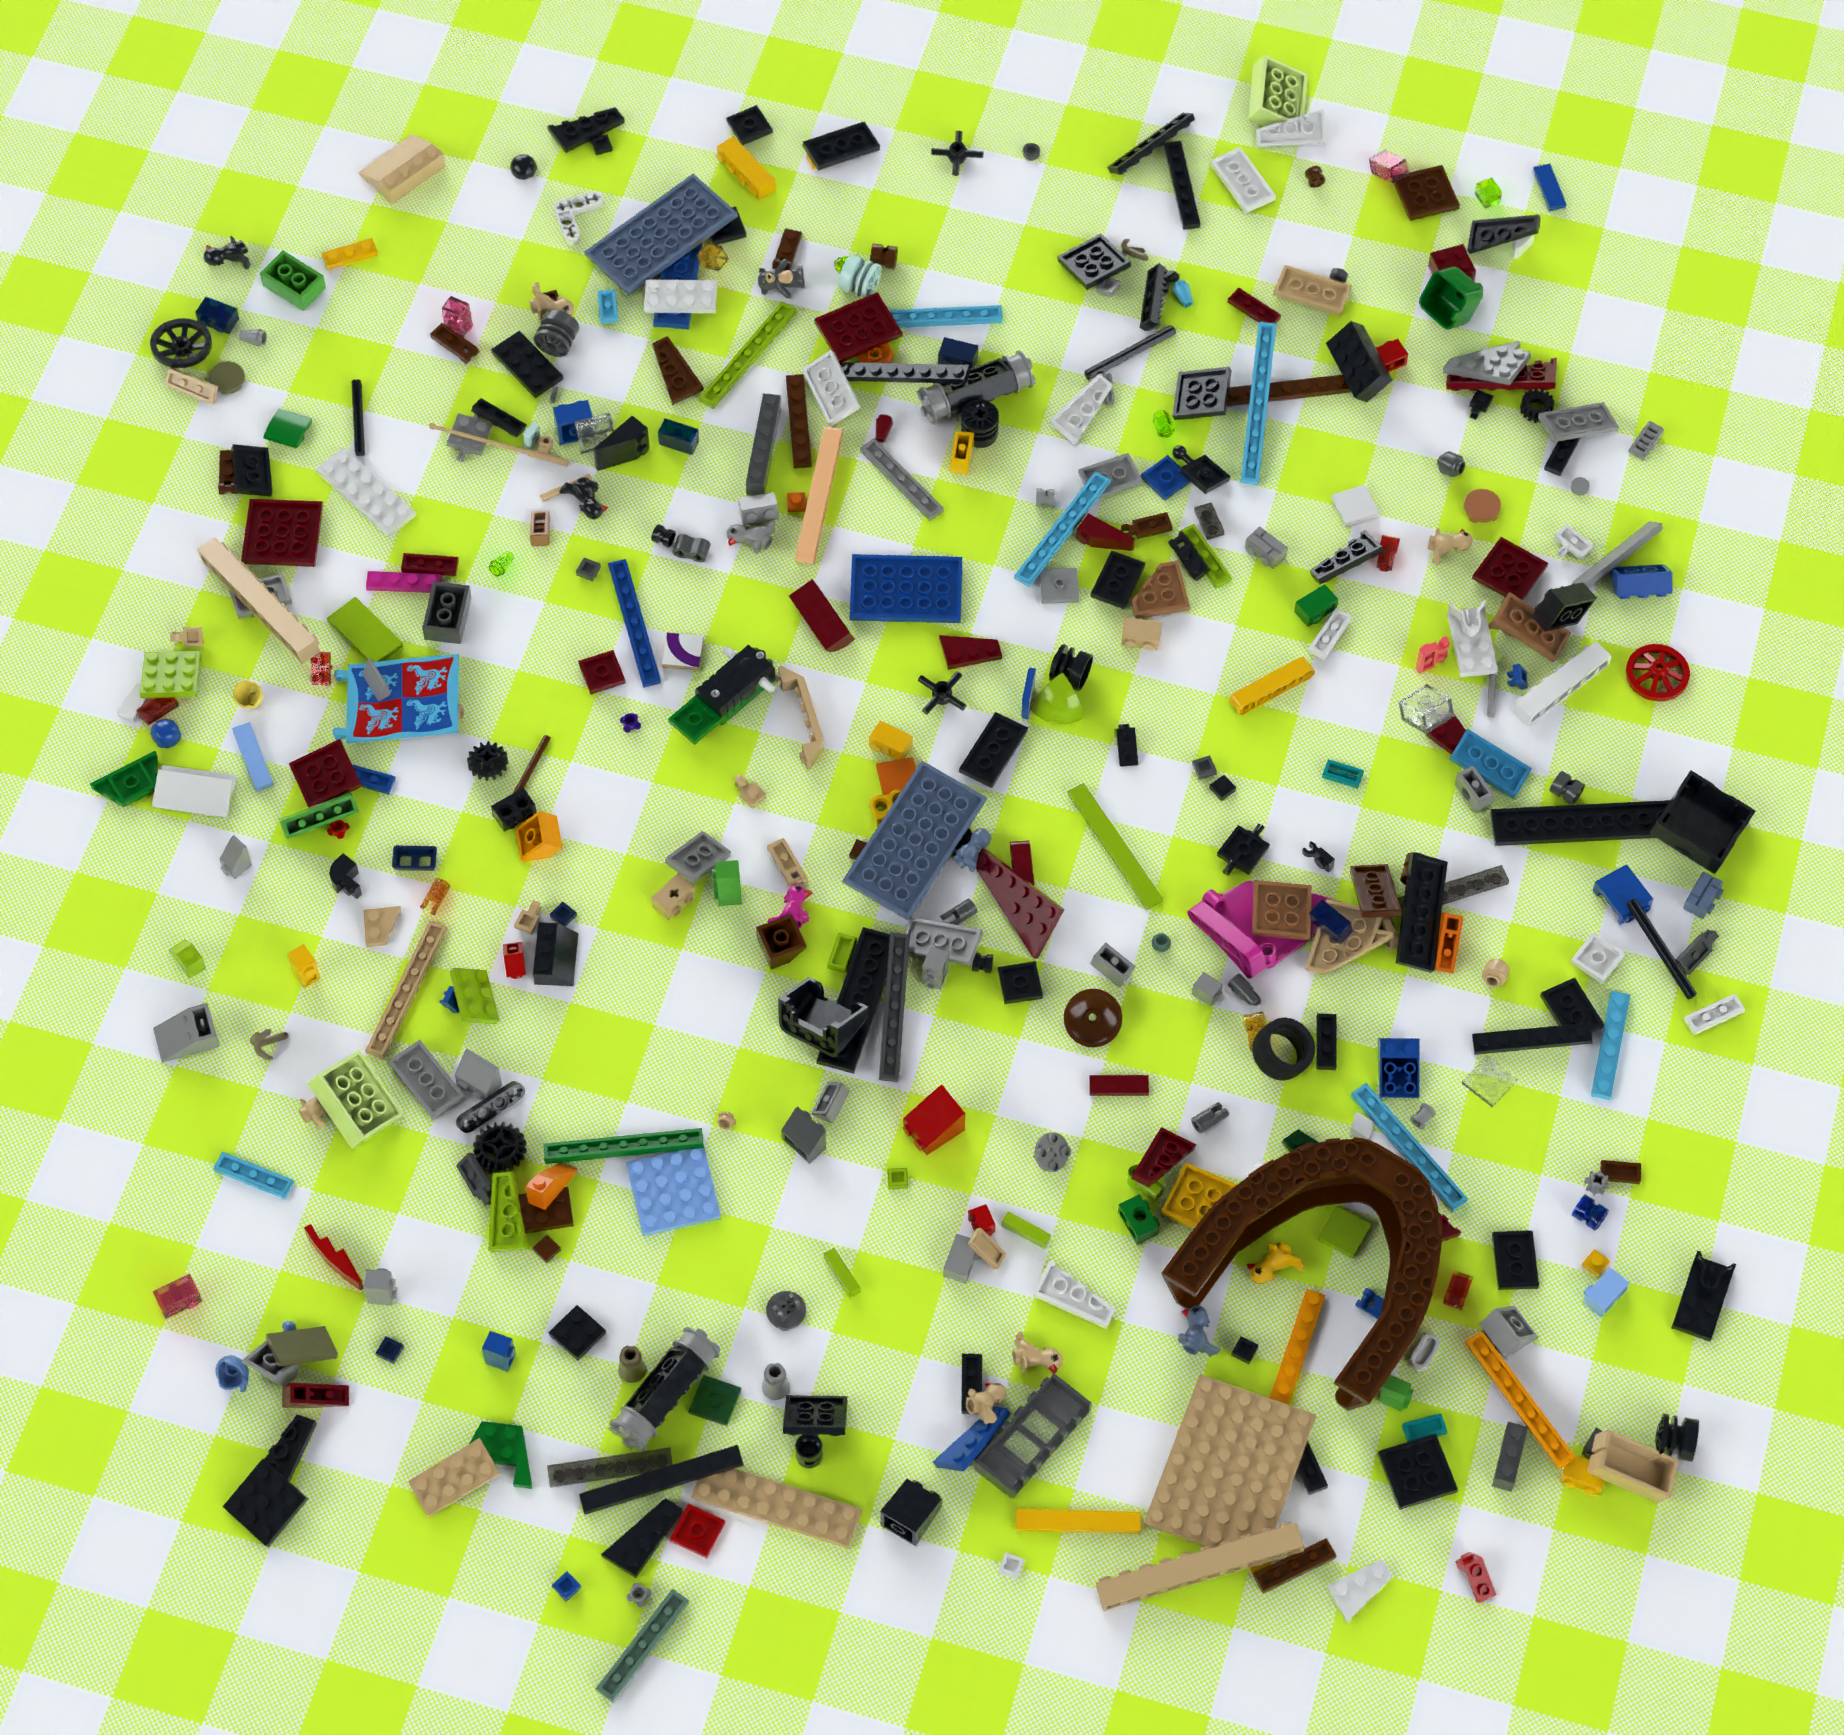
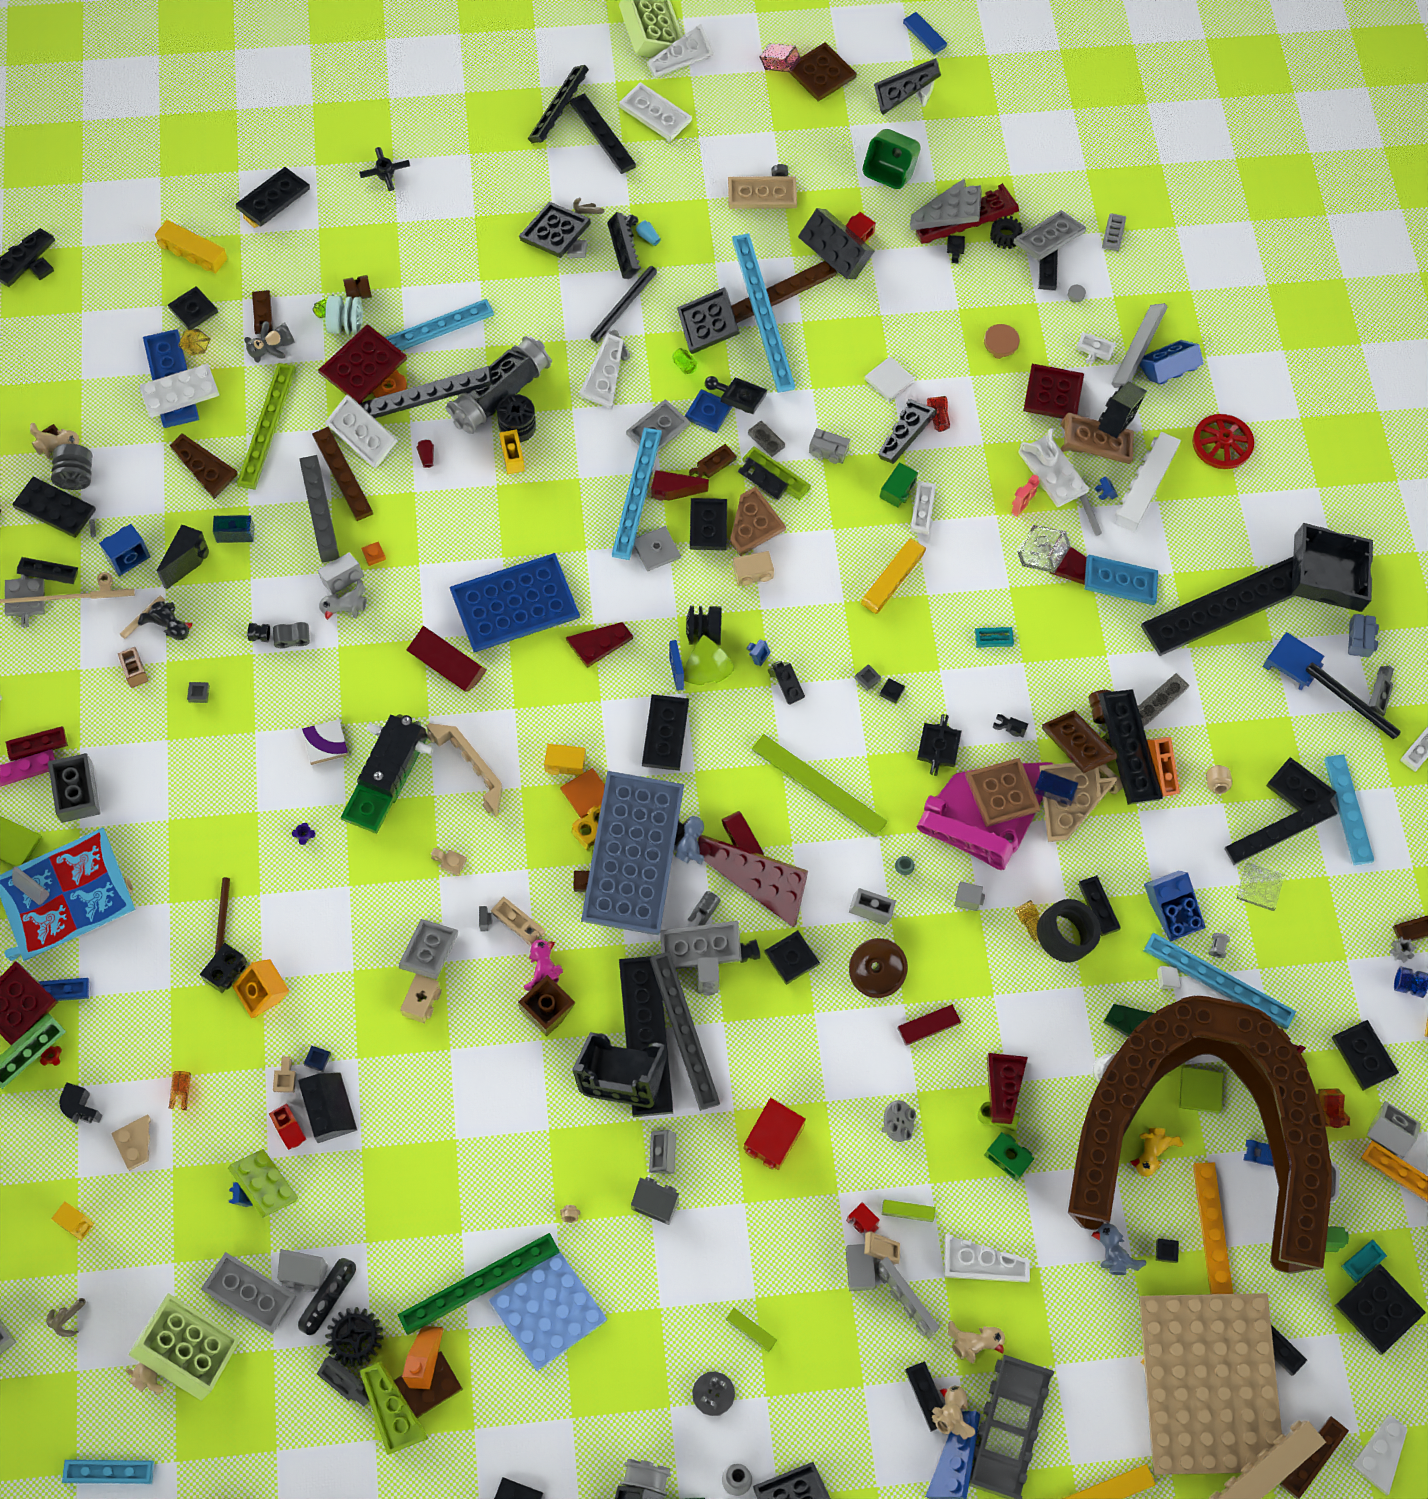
camera: 25 degrees left, 5 degrees up
tan tile [365,921,448,1060] -> none
dark blue piece [392,845,437,871] -> none
black gear [467,741,509,781] -> none
clear neon green cone [489,551,515,577] -> none
light aqua plate [523,423,540,449] -> none
reddish brown tile [532,1235,561,1263] -> none
white beam [554,191,604,245] -> none
clear slope [575,413,614,454] -> none
dark red plate [578,650,626,695] -> none
sand blue plate [584,174,738,296] -> none
medium azure plate [597,289,618,324] -> none
blue tile [608,559,661,688] -> none
bright green brick [712,860,742,906] -> none
black plate [726,105,773,145] -> none
light nougat beam [795,426,843,565] -> none
lime tile [827,933,857,973] -> none
light grey tile [860,438,944,521] -> none
lime tile [887,1168,908,1190] -> none
black bar [918,671,967,715] -> none
dark blue brick [938,337,979,368] -> none
dark grey tile [1023,143,1040,161] -> none
light grey wheel [1036,488,1055,507] -> none
yellow plate [1160,1162,1237,1229] -> none
dark grey hinge [1191,1102,1230,1133] -> none
dark red plate [1227,287,1281,324] -> none
dark grey hinge [1228,974,1262,1006] -> none
reddish brown wheel [1305,166,1326,188] -> none
dark red brick [1428,244,1476,281] -> none
tan animal [1428,528,1473,565] -> none
dark grey head [1437,451,1466,477] -> none
light grey brick [1455,766,1494,813] -> none
clear neon green brick [1475,177,1502,209] -> none
dark grey wheel [1549,770,1585,805] -> none
white plate [1570,933,1625,984] -> none
none -> dark grey plate [479,906,492,931]
none -> blue tile [746,639,771,666]
none -> light grey plate [877,1257,940,1339]

